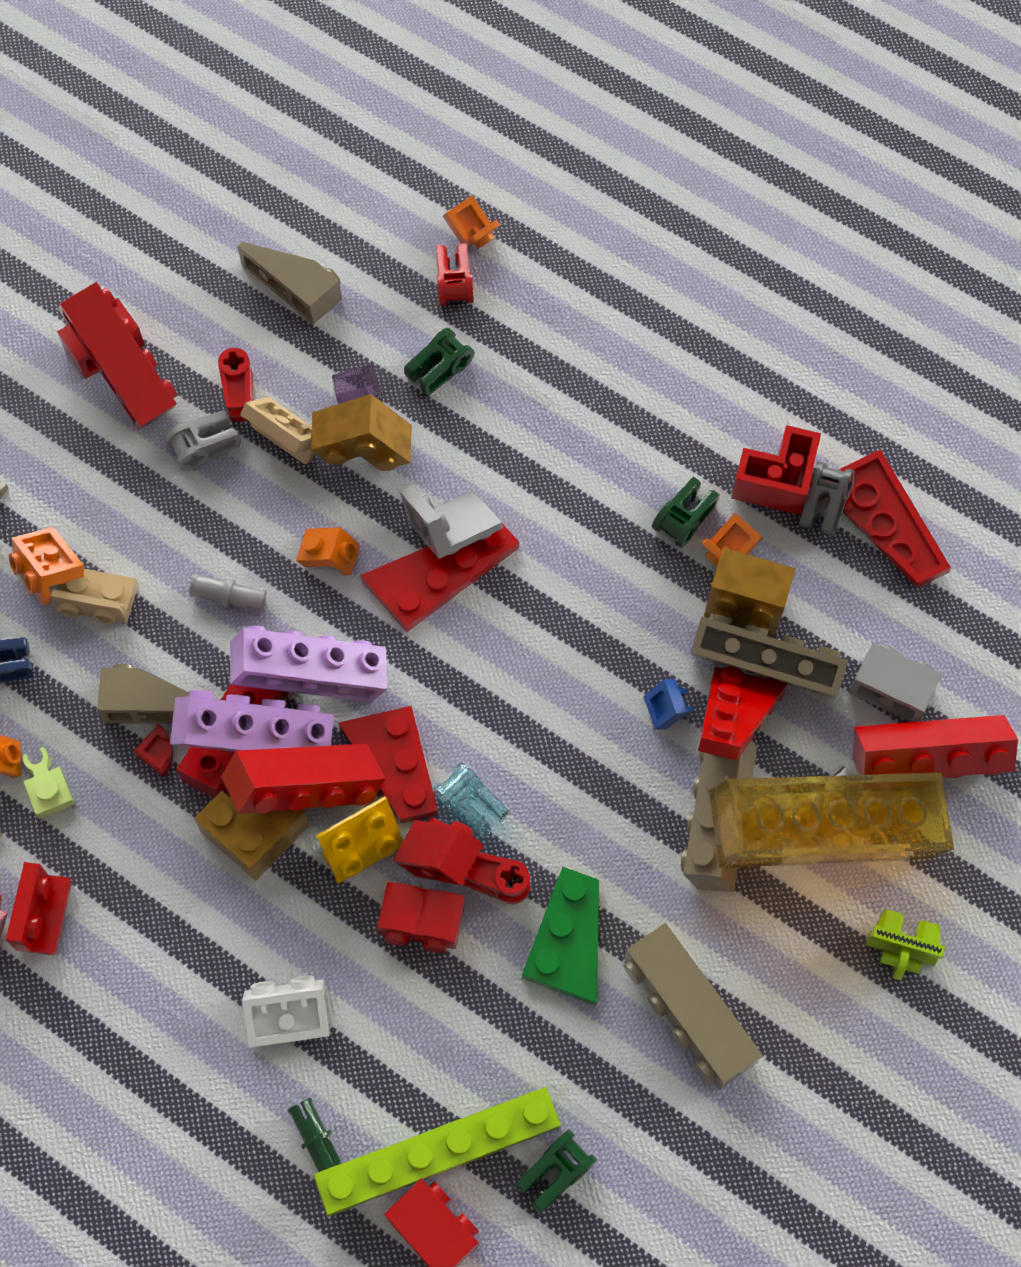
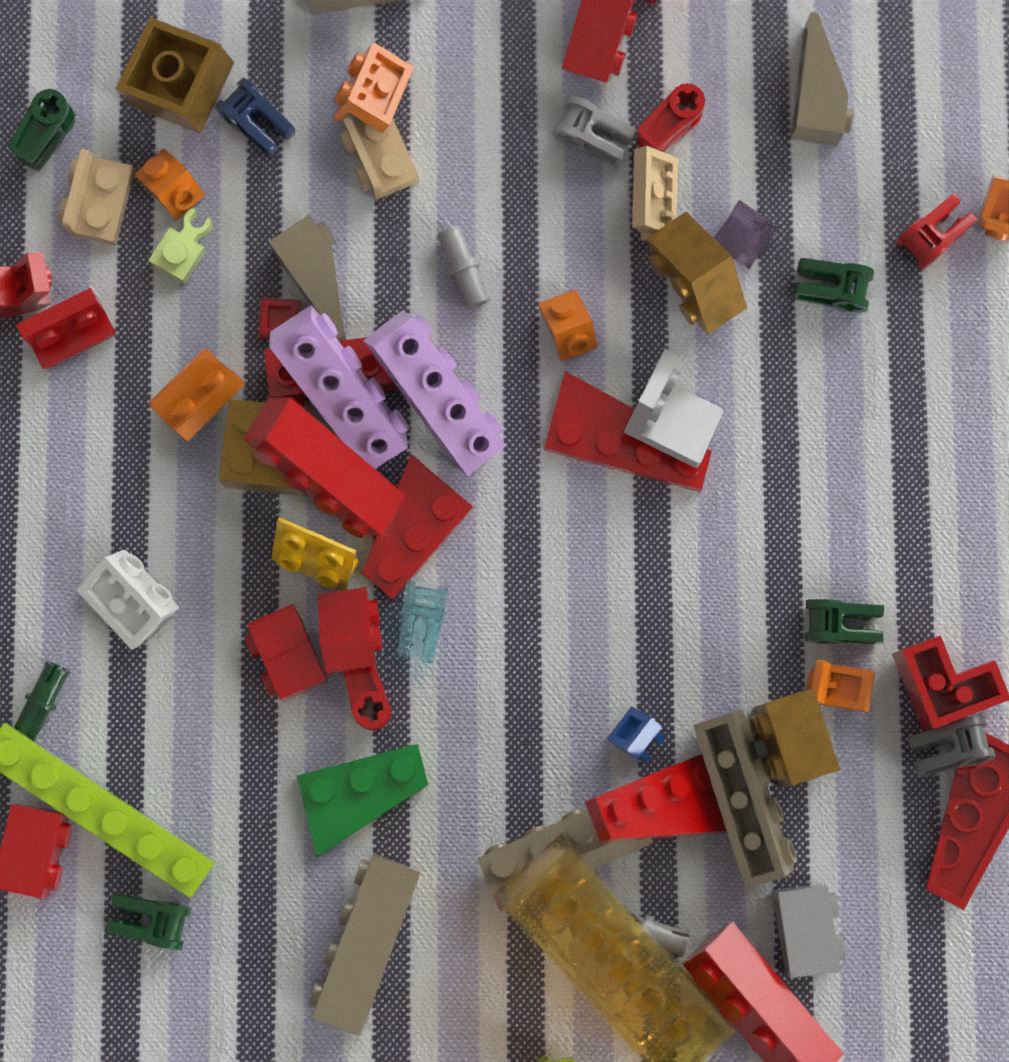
camera: 50 degrees right, 15 degrees up
none -> orange bracket [149,348,246,442]

